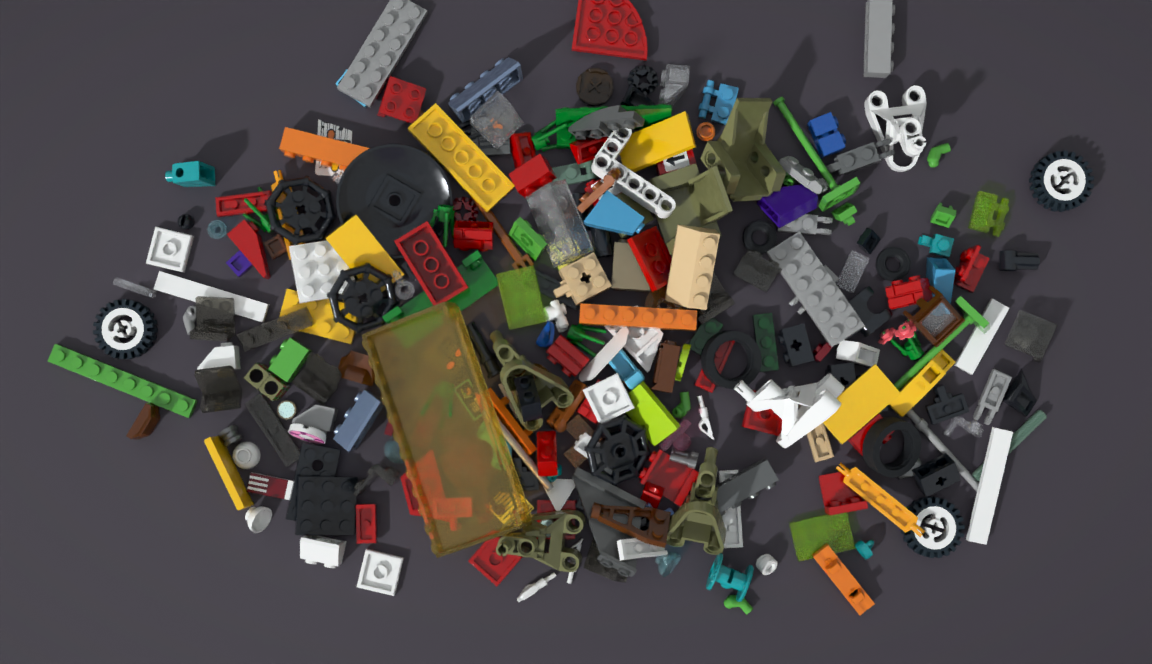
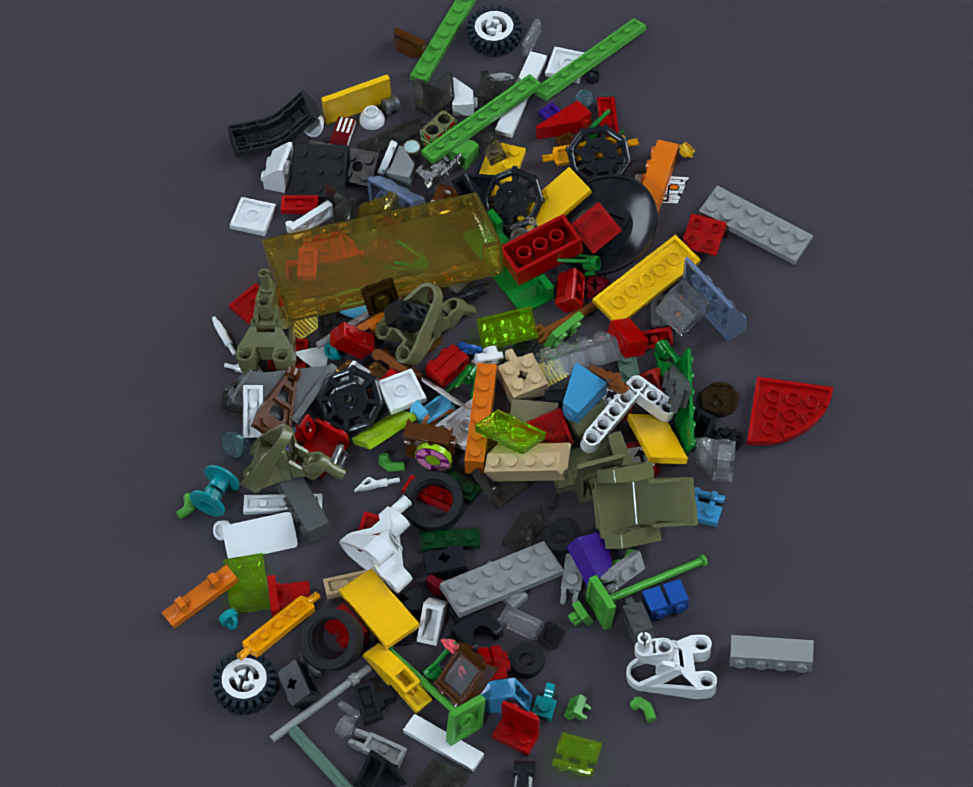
camera: 90 degrees right, 30 degrees down
teal torso [165,161,215,187] -> none
white plate [289,240,355,304] -> none
clear pink tile [659,419,691,452] -> none
white tile [966,427,1013,545] -> none
none -> white sticker [222,512,298,561]
none -> black piece [228,90,321,157]
none -> white hinge [286,200,334,241]
none -> clear yellow plate [356,191,398,222]
none -> dark brown piece [360,277,399,316]
none -> bright green tile [421,74,542,164]
none -> black slope [451,173,497,213]
none -> clear neon green plate [475,409,546,455]
none -> bright green tile [534,18,647,101]
none -> red bracket [571,202,621,254]
none -> yellow plate [679,142,695,158]

